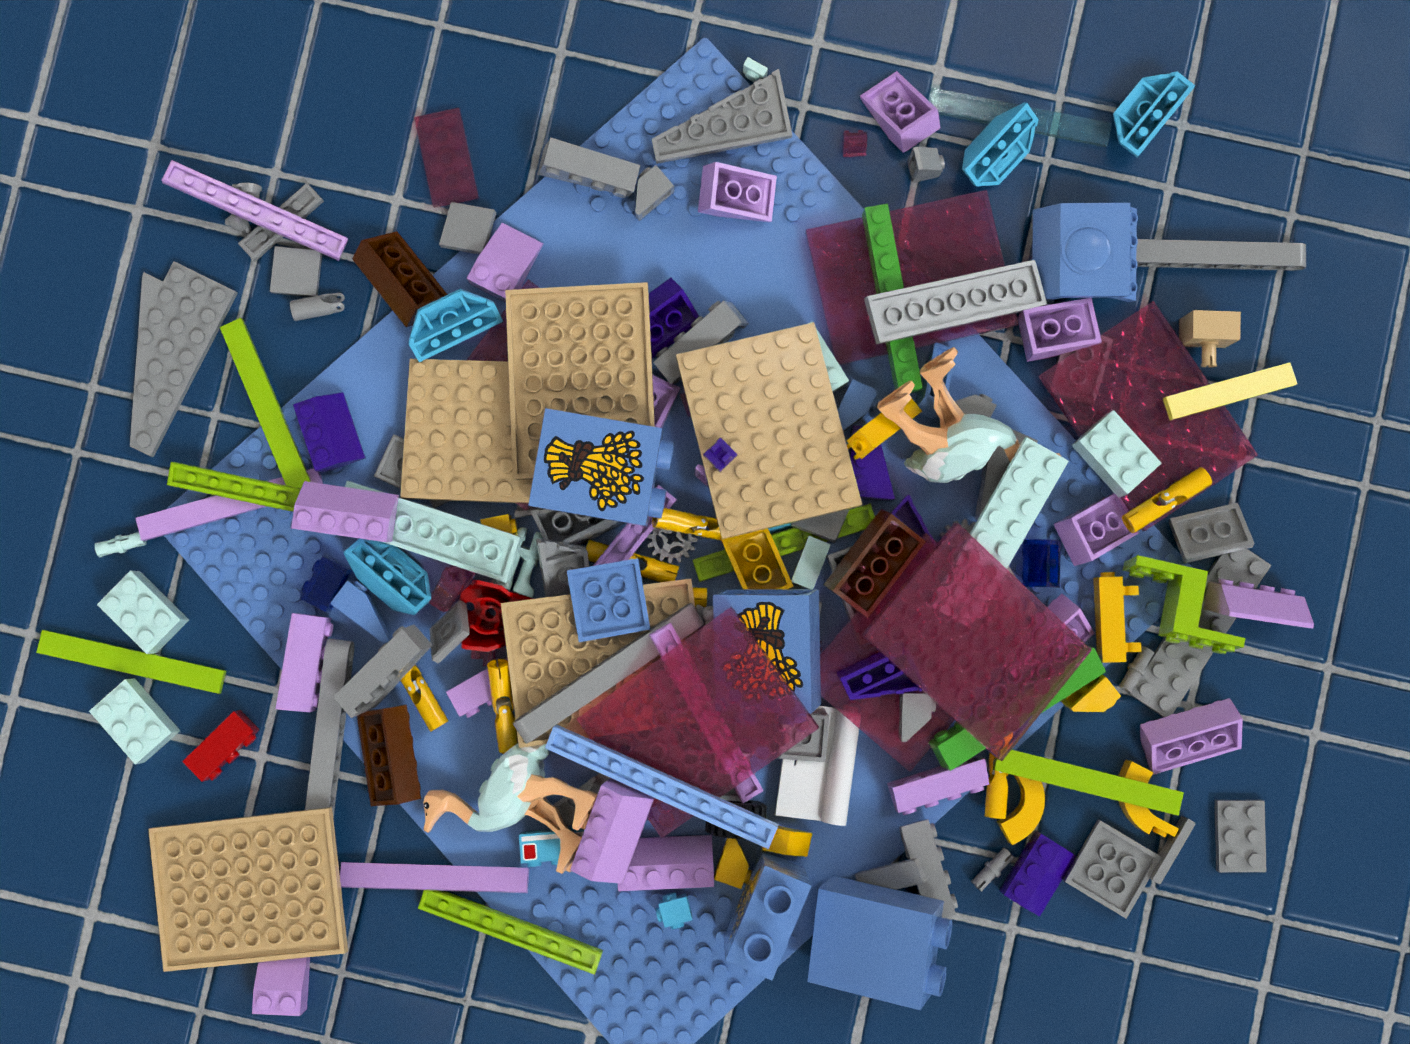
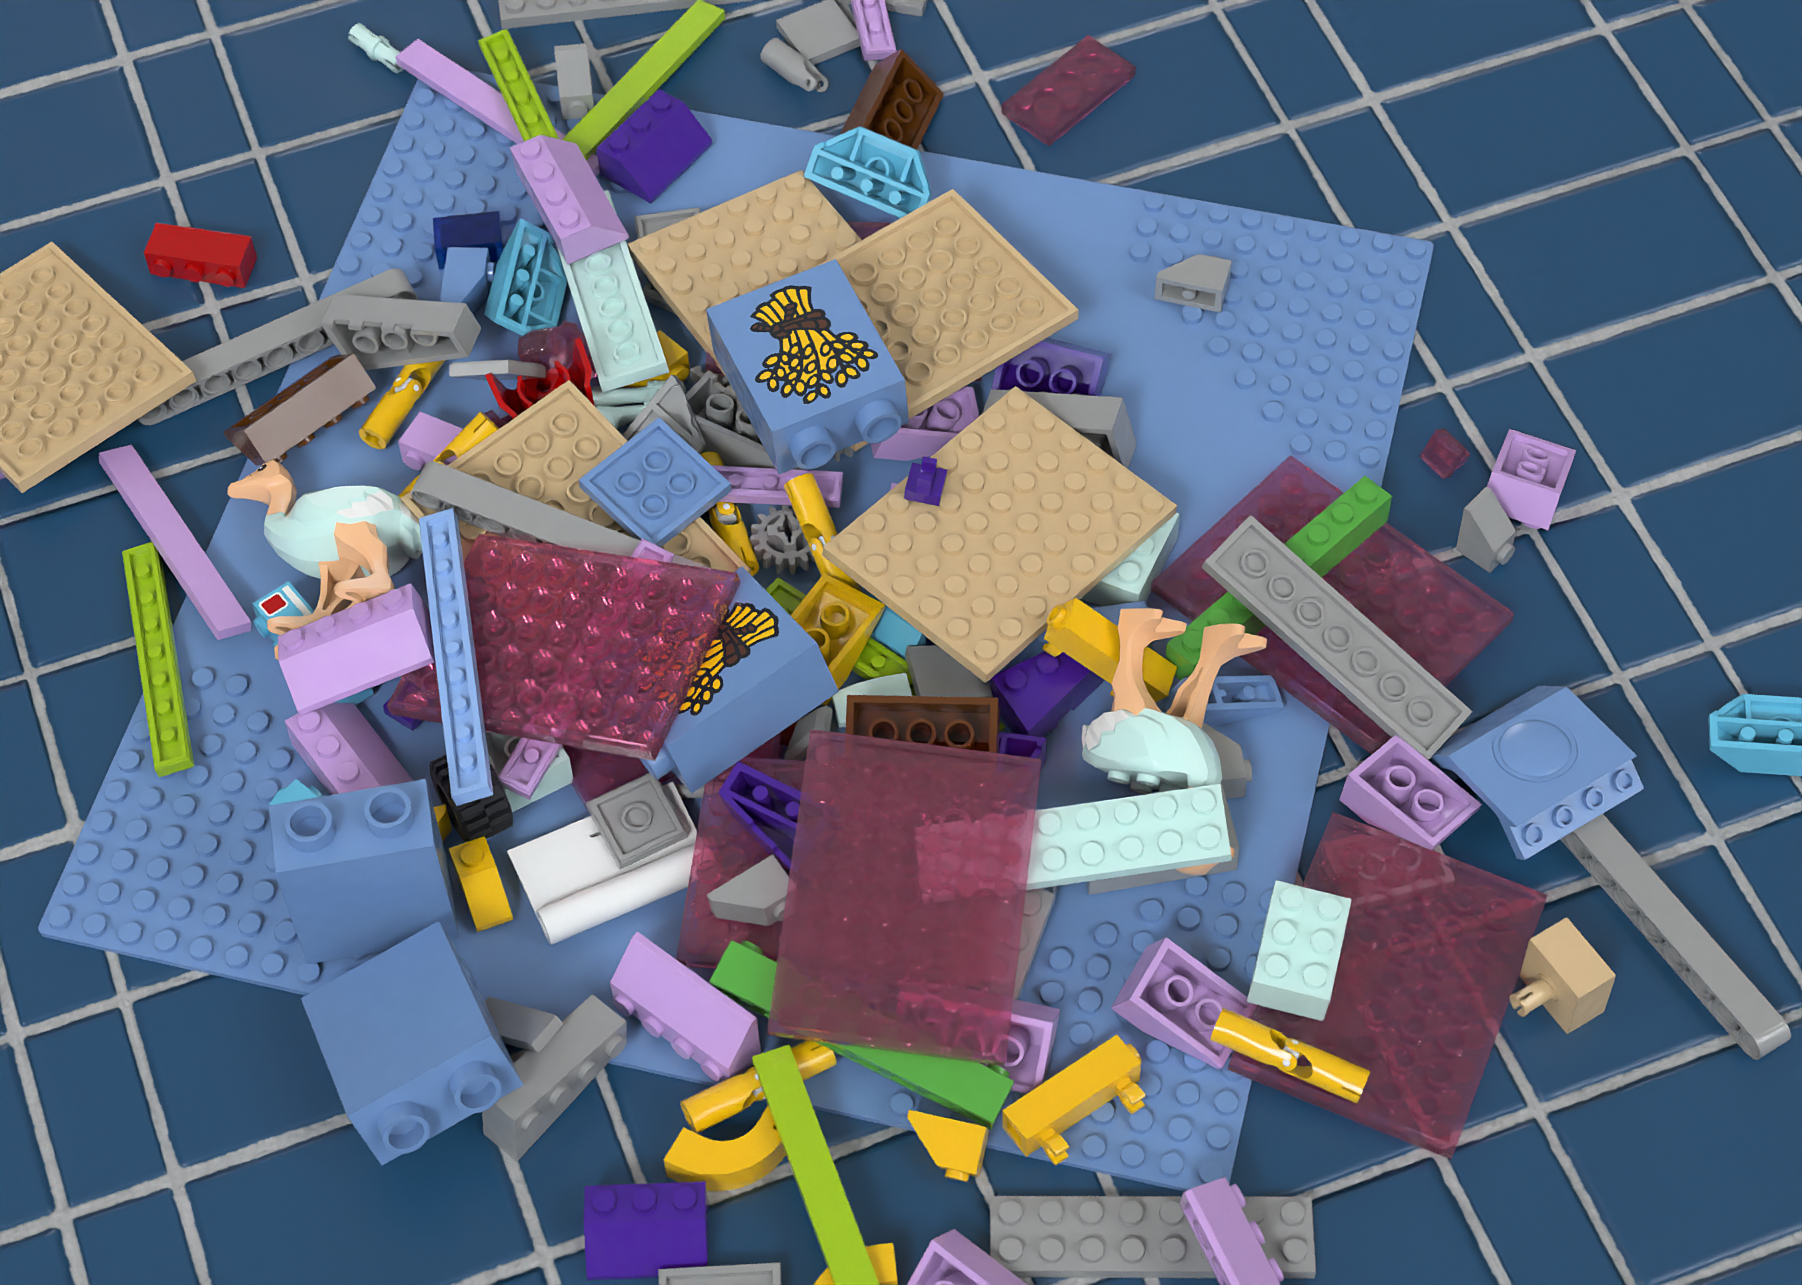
camera: 60 degrees right, 30 degrees down
lime tile [36,630,226,694] -> none
light aqua brick [89,678,180,765] -> none
light aqua brick [97,570,189,654] -> none
lavender slope [275,613,333,712] -> none
light grey tile [439,202,496,254] -> none
lavender slope [467,223,543,302] -> none
light grey wedge [537,137,640,198] -> none
light grey wing [652,69,792,164] -> none
lavender slope [698,162,777,222] -> none
light aqua plate [743,57,768,82] -> none
clear light blue tile [929,87,1112,147] -> none
medium azure wedge [962,102,1039,186] -> none
light grey pin [971,847,1015,892] -> none
clear blue brick [1021,539,1061,588] -> none
light grey pin [1119,646,1155,694] -> none
lime bracket [1122,555,1245,654] -> none
light yellow tile [1163,362,1297,421] -> none
light grey plate [1168,503,1255,563] -> none
none -> light grey slope [554,43,594,120]

